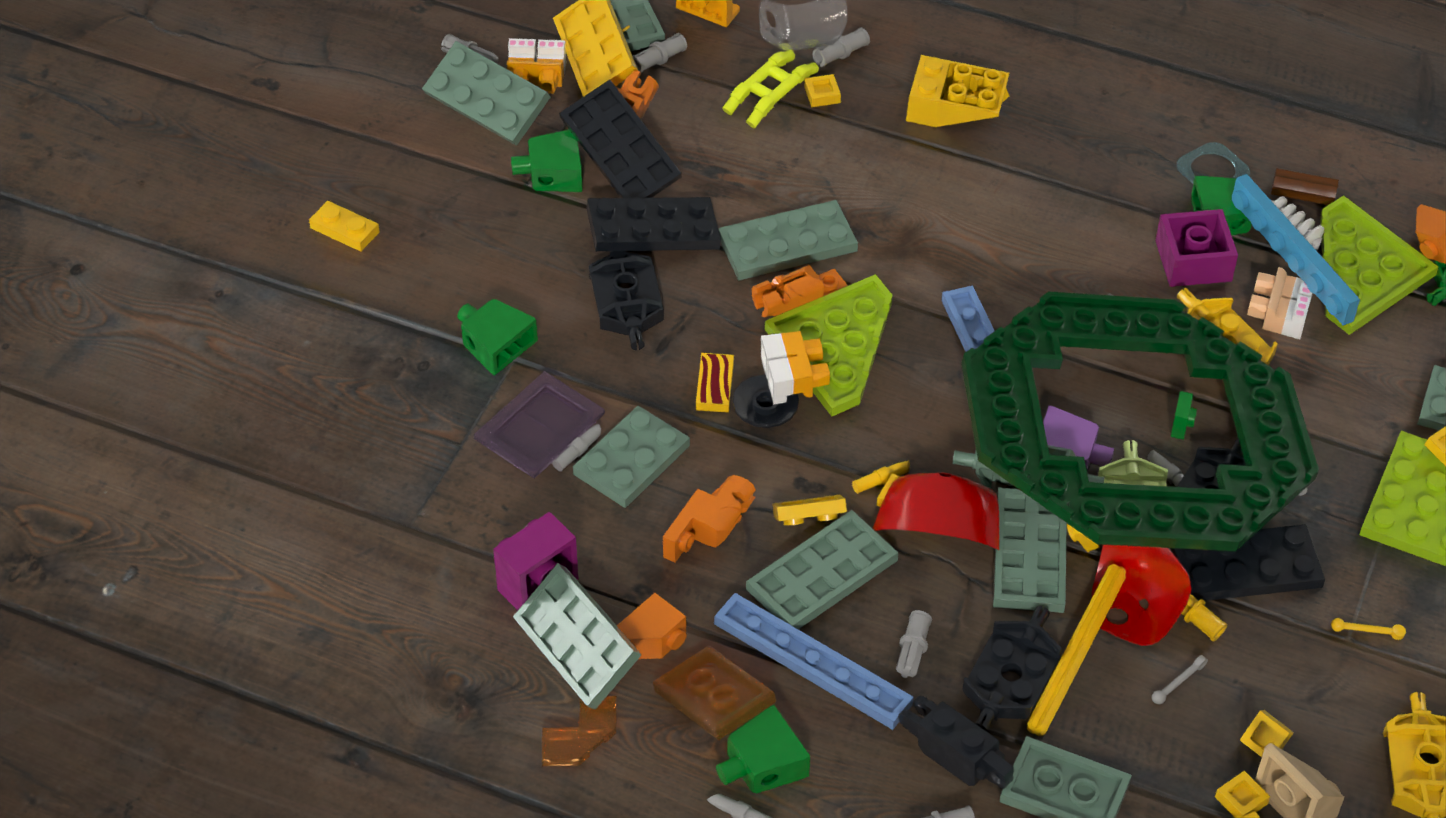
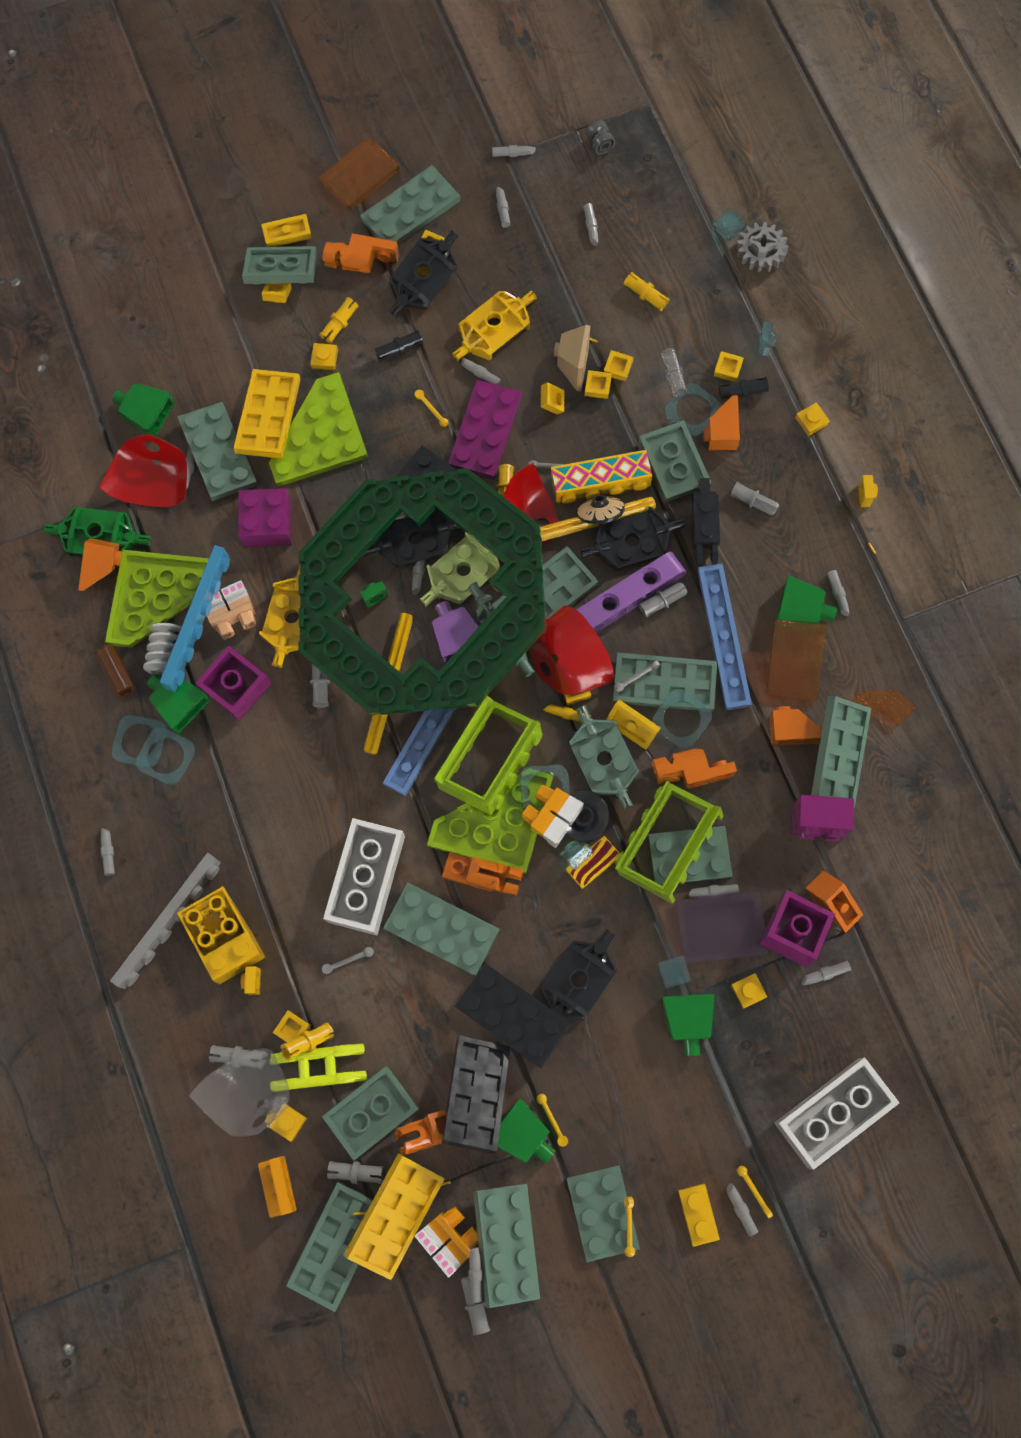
camera: 130 degrees left, 25 degrees up
none -> light grey piece [100,828,115,876]
none -> light grey plate [110,853,221,989]
none -> clear light blue piece [136,728,195,785]
none -> magenta brick [238,488,292,547]
none -> yellow plate [241,966,261,995]
none -> yellow plate [269,1104,307,1142]
none -> yellow pin [280,1023,334,1061]
none -> light grey hinge [322,947,374,975]
none -> sand green plate [322,1066,419,1161]
none -> white brick [323,818,405,936]
none -> yellow axle [364,613,413,755]
none -> lime window [434,696,543,815]
none -> magenta plate [448,380,522,480]
none -> light grey piece [461,358,501,386]
none -> light grey piece [468,1248,483,1303]
none -> clear light blue piece [520,765,570,811]
none -> yellow hinge [536,1094,568,1147]
none -> yellow brick [551,450,652,504]
none -> medium lavender beam [551,552,686,658]
none -> clear light blue plate [559,840,594,869]
none -> sand green plate [567,1165,640,1262]
none -> sand green plate [569,705,639,810]
none -> dish [577,495,625,524]
none -> light grey hinge [614,661,660,692]
none -> lime window [615,781,724,904]
none -> yellow hinge [624,1197,635,1257]
none -> clear light blue piece [652,689,712,749]
none -> clear light blue plate [657,955,691,989]
none -> light grey piece [727,1183,758,1237]
none -> yellow plate [731,973,767,1009]
none -> yellow hinge [737,1165,773,1219]
none -> magenta brick [759,890,835,968]
none -> white brick [774,1057,899,1170]
none -> light grey piece [802,961,851,985]
none -> orange slope [805,871,863,933]

